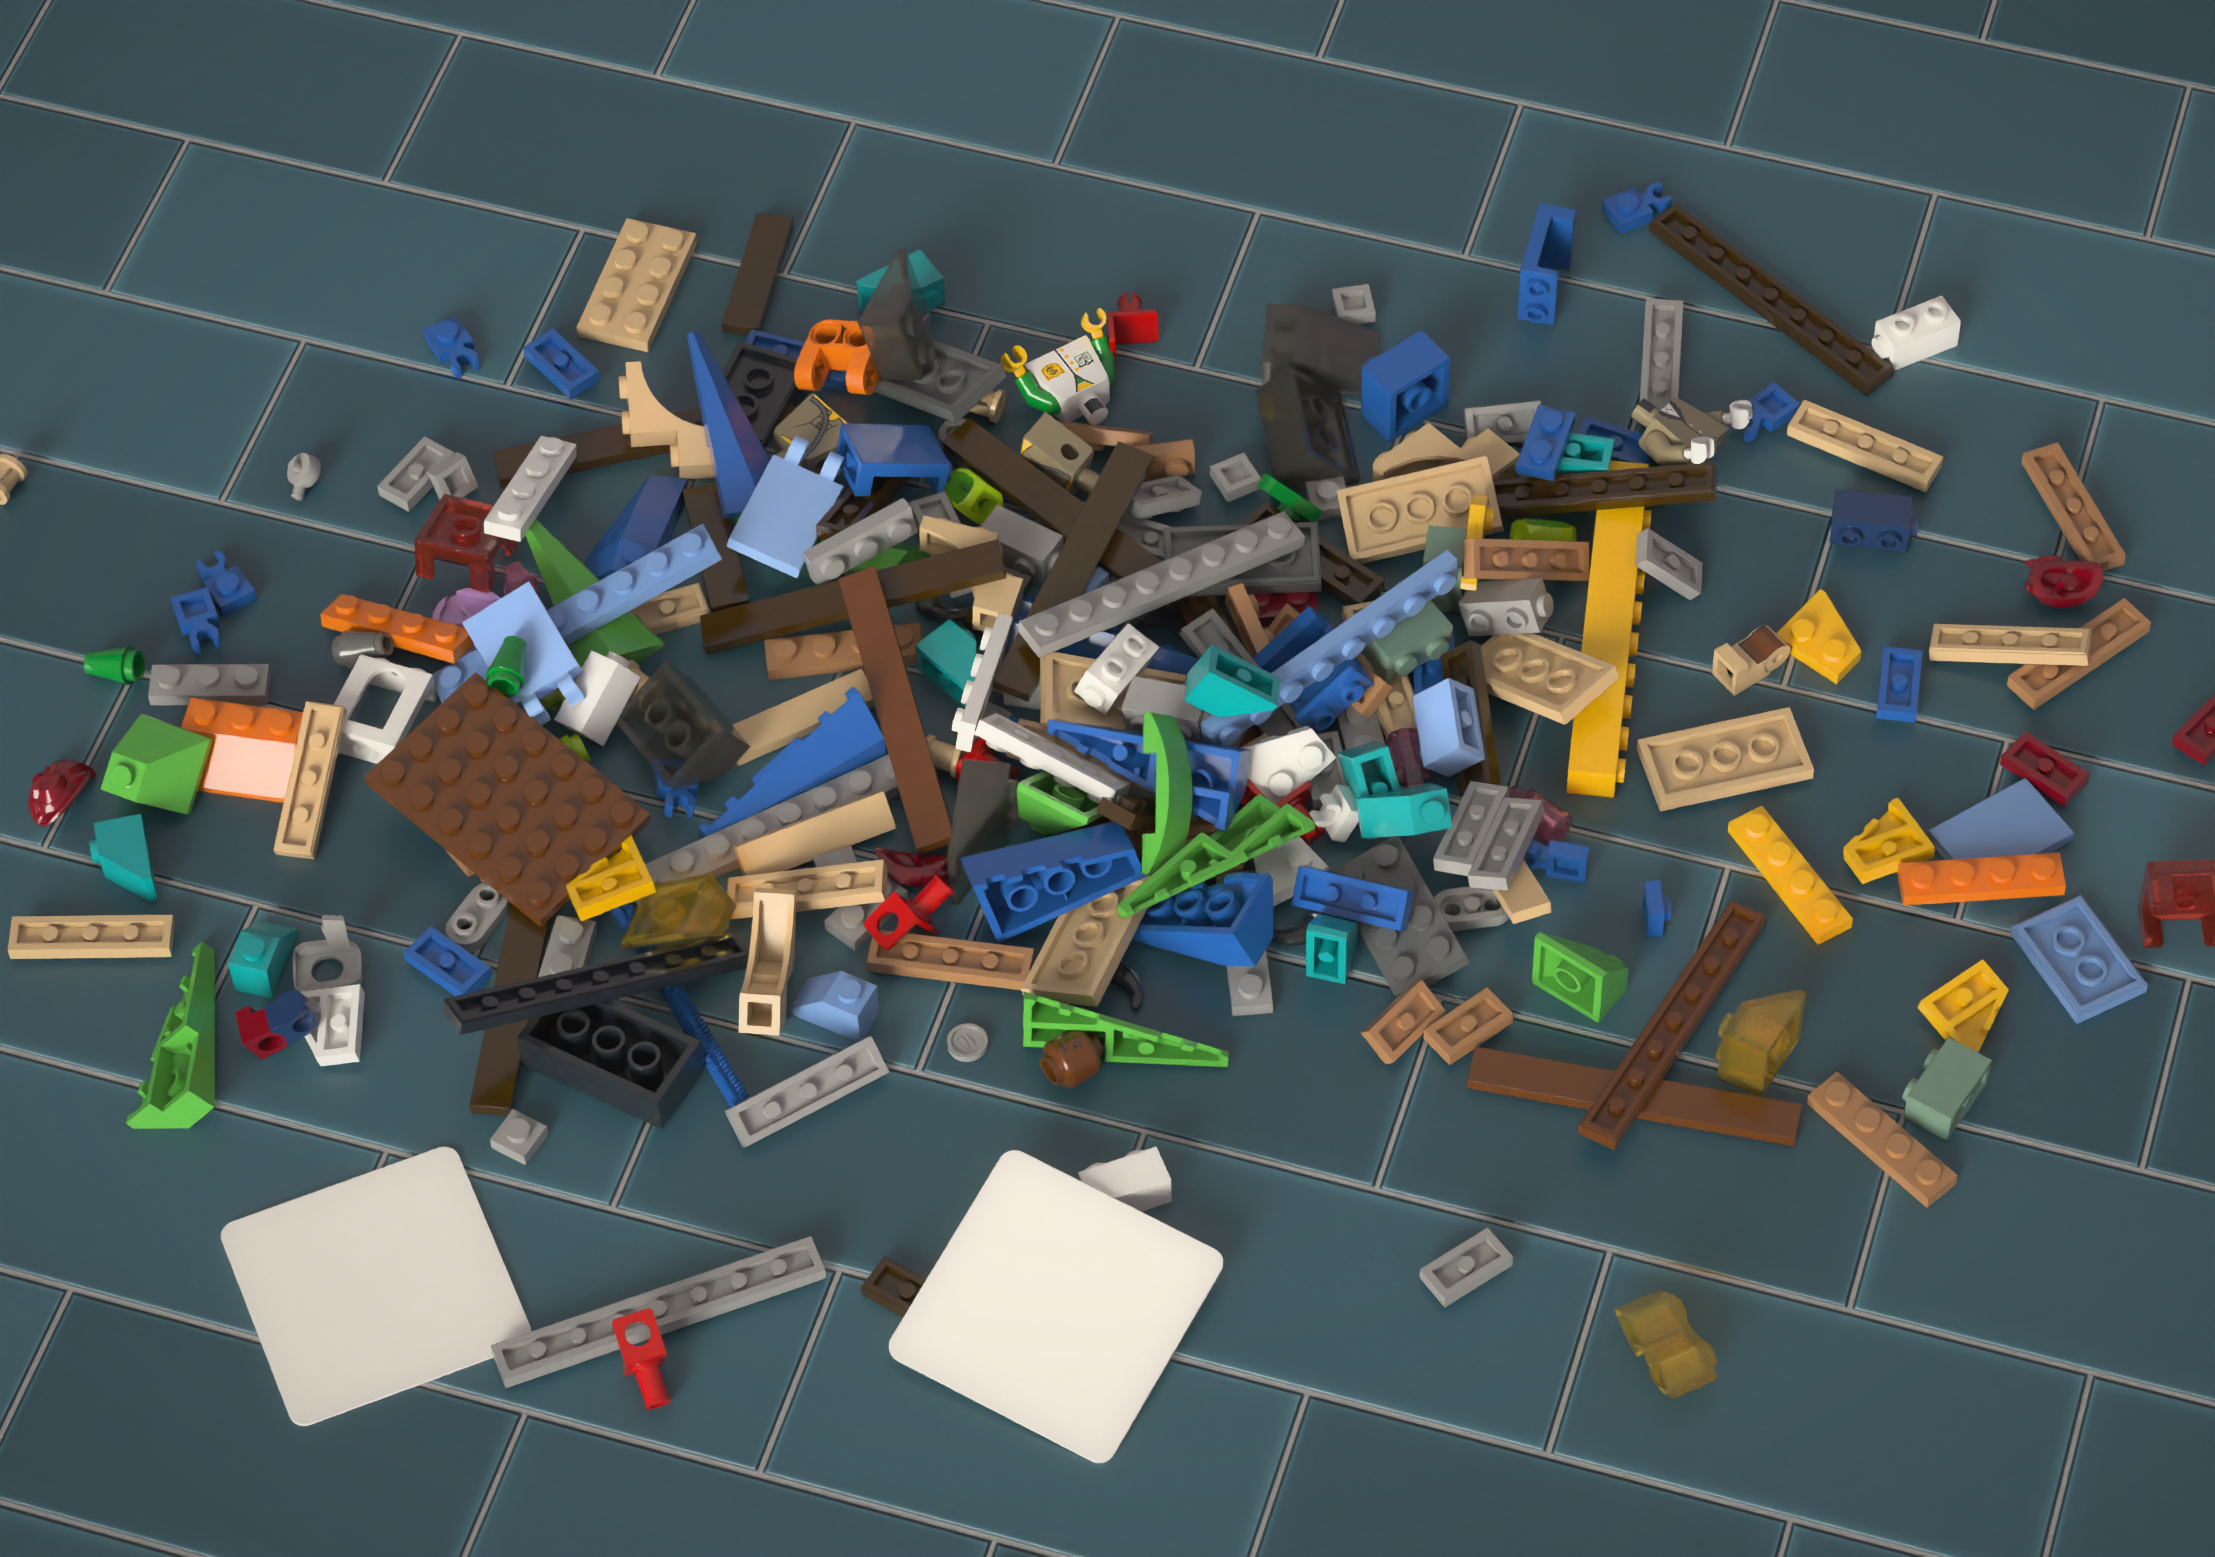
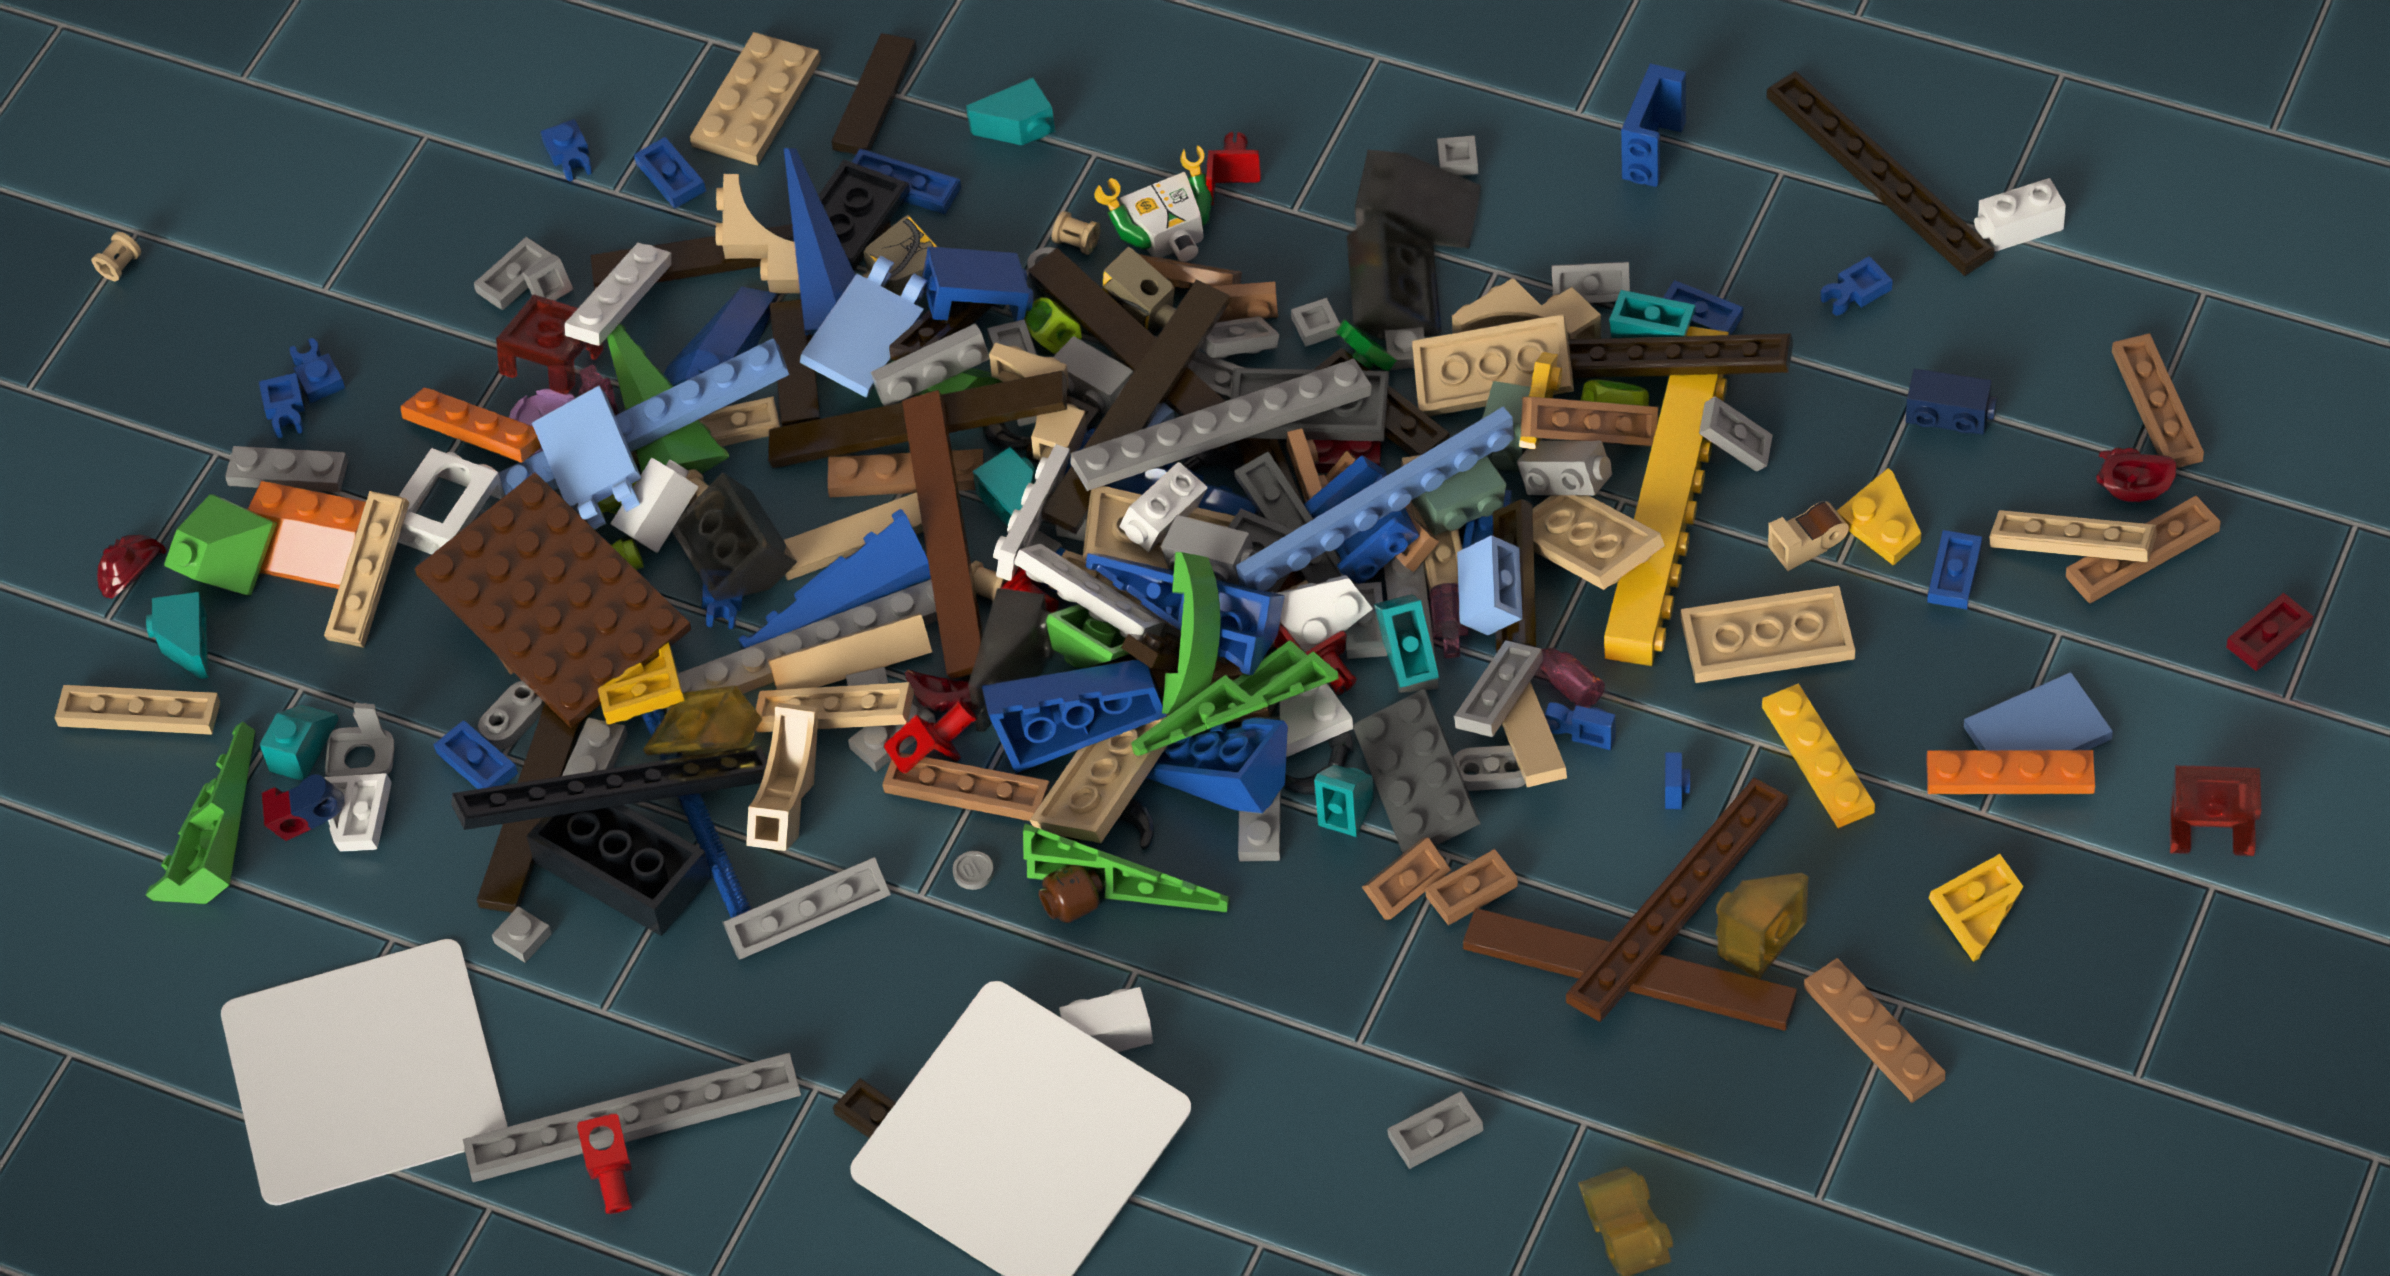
camera: 10 degrees right, 0 degrees up
green cone [84,646,146,685] -> none
light grey piece [287,453,321,500] -> none
dark grey cone [332,631,393,669] -> none
green cone [486,636,527,697] -> none
medium blue slope [788,971,880,1042] -> none
orange piece [794,319,887,395] -> none
clear smoke slope [858,249,935,380] -> none
dark grey plate [874,327,1006,423] -> none
teal slope [1184,644,1281,718] -> none
blue plate [1291,865,1414,931] -> none
white tile [1309,784,1359,842] -> none
teal slope [1355,783,1452,838] -> none
blue brick [1361,330,1450,443] -> none
light grey plate [1467,797,1545,891] -> none
blue plate [1516,405,1576,481] -> none
bright green slope [1532,932,1629,1023] -> none
blue plate [1602,182,1672,234] -> none
dark tan torso [1631,398,1752,466] -> none
light grey plate [1638,298,1683,424] -> none
tan plate [1787,400,1943,492] -> none
yellow wing [1844,798,1935,884] -> none
sand green brick [1902,1037,1992,1141] -> none
dark red plate [2000,731,2090,807] -> none
medium blue tile [2011,895,2148,1024] -> none

